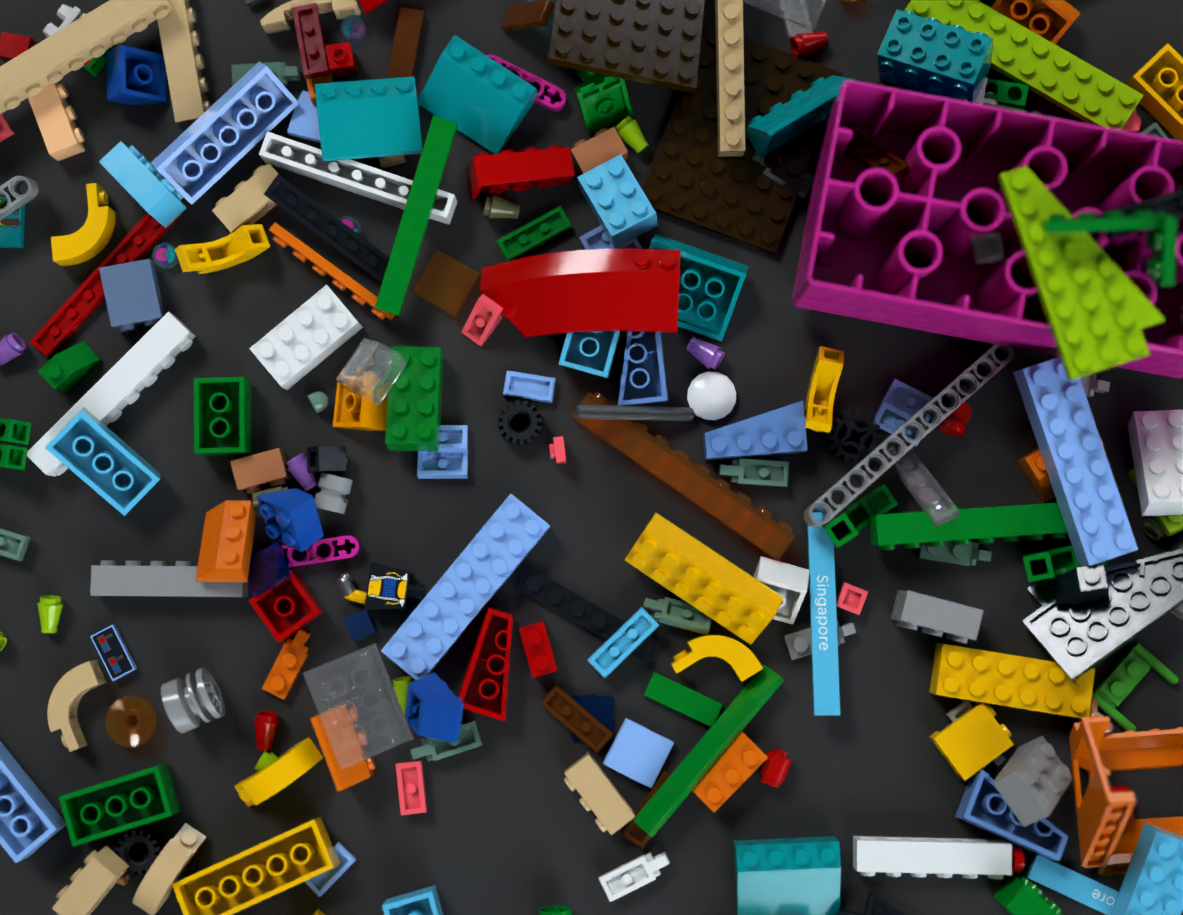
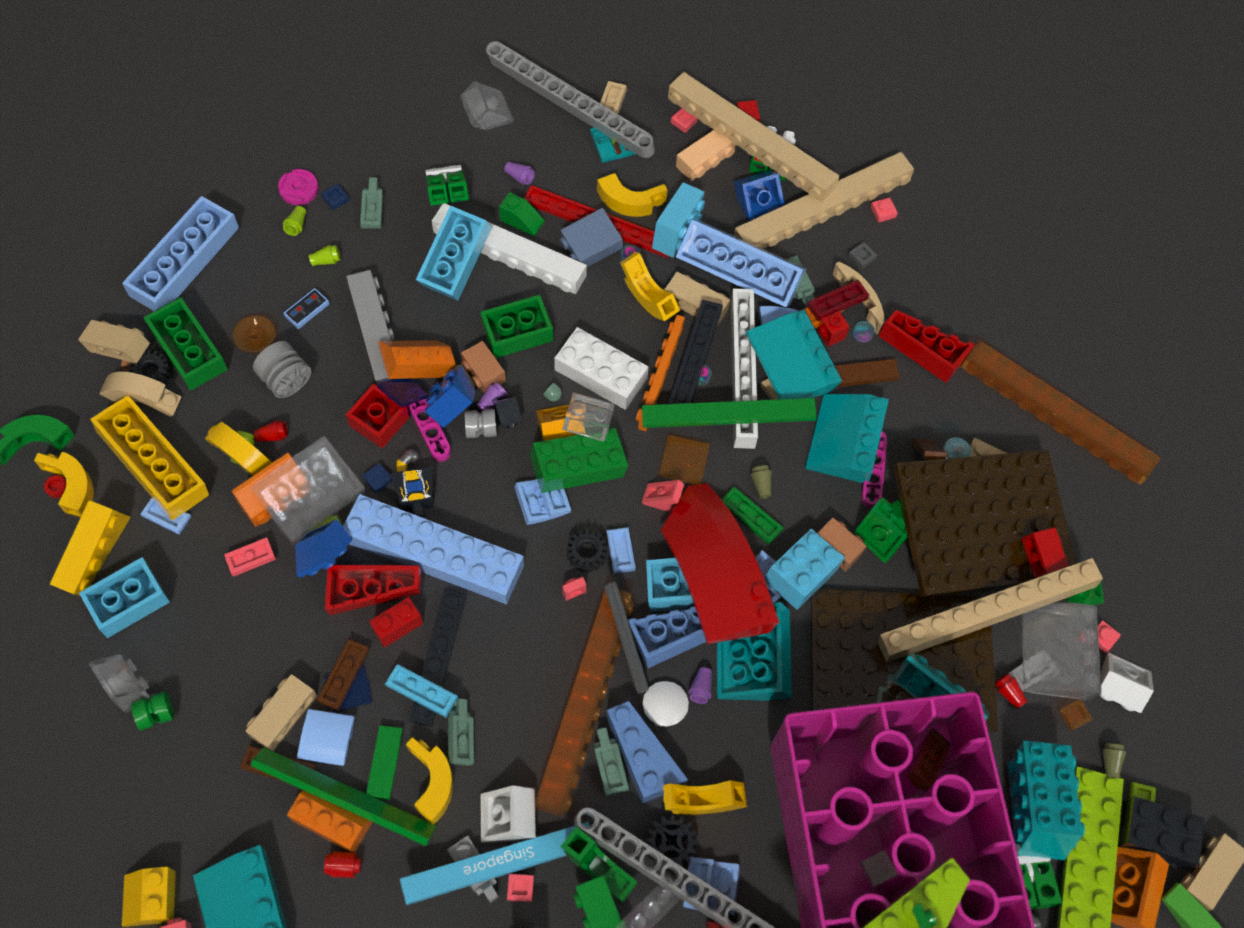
camera: 65 degrees right, 20 degrees down
tan arch [47,660,107,752] -> none
orange hinge [262,629,310,700] -> none
sand green hinge [410,721,483,761] -> none
red wedge [466,145,575,200] -> none
white hinge [599,852,670,902] -> none
lime cone [615,115,649,154] -> none
yellow brick [624,513,784,645] -> none

